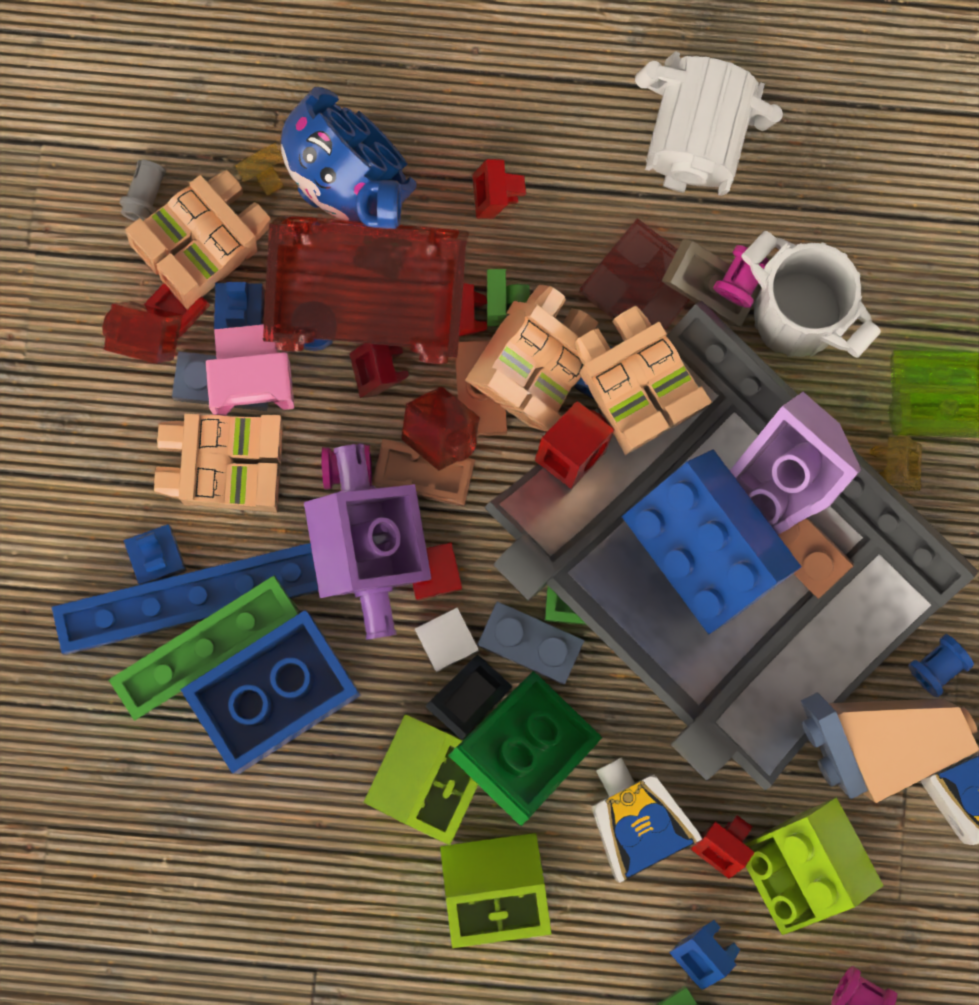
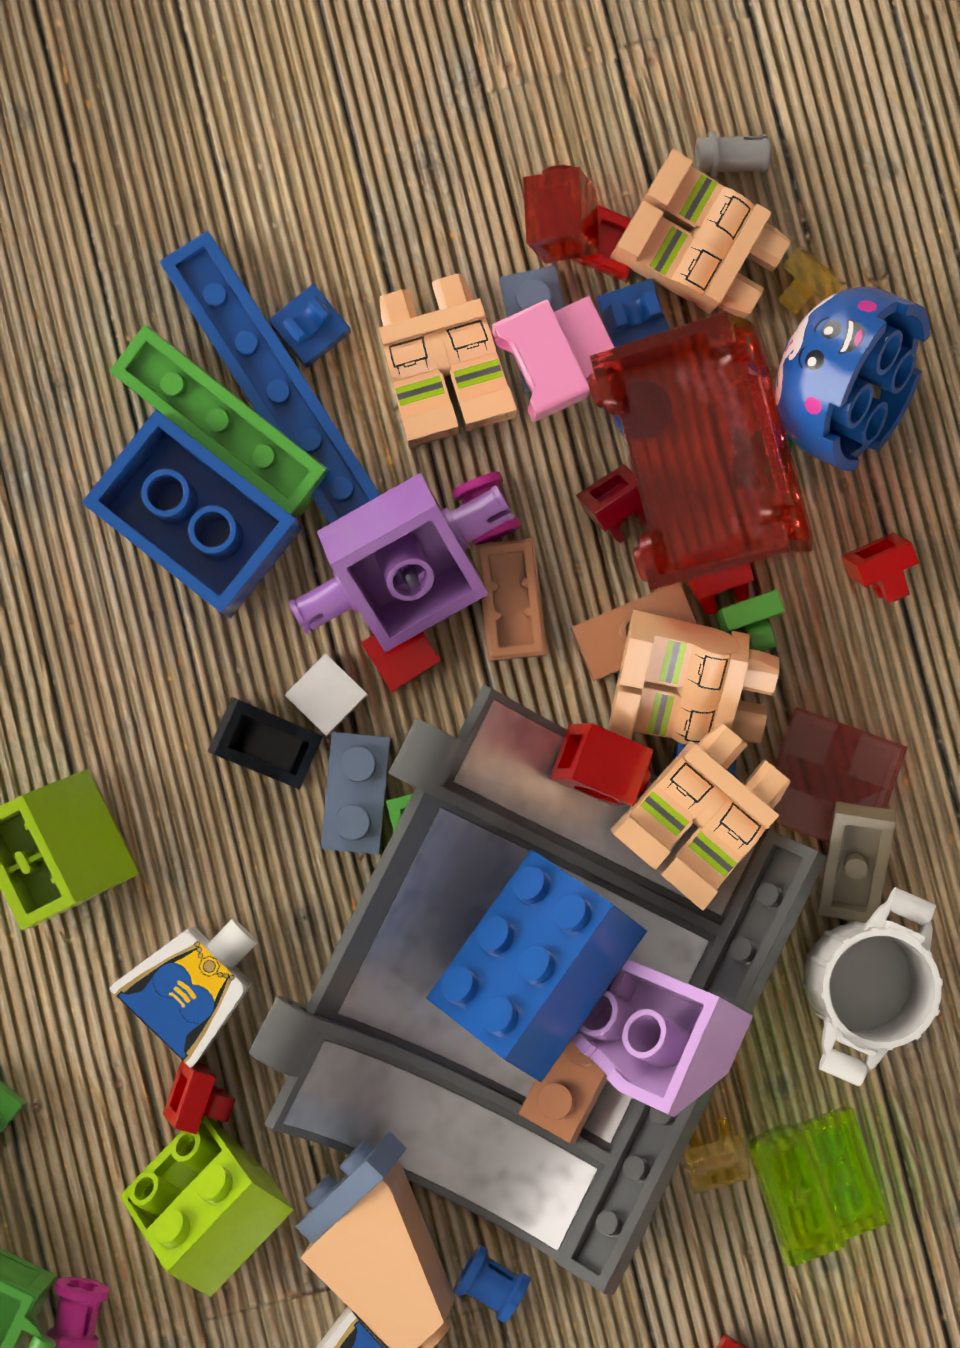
camera: 75 degrees right, 5 degrees up
blue tile [356,180,402,229] -> none
lime slope [363,714,478,845] -> none
clear red brick [401,386,480,471] -> none
green tile [449,671,603,826] -> none
blue tile [669,920,740,990] -> none
dark pink bush [713,245,770,308] -> none

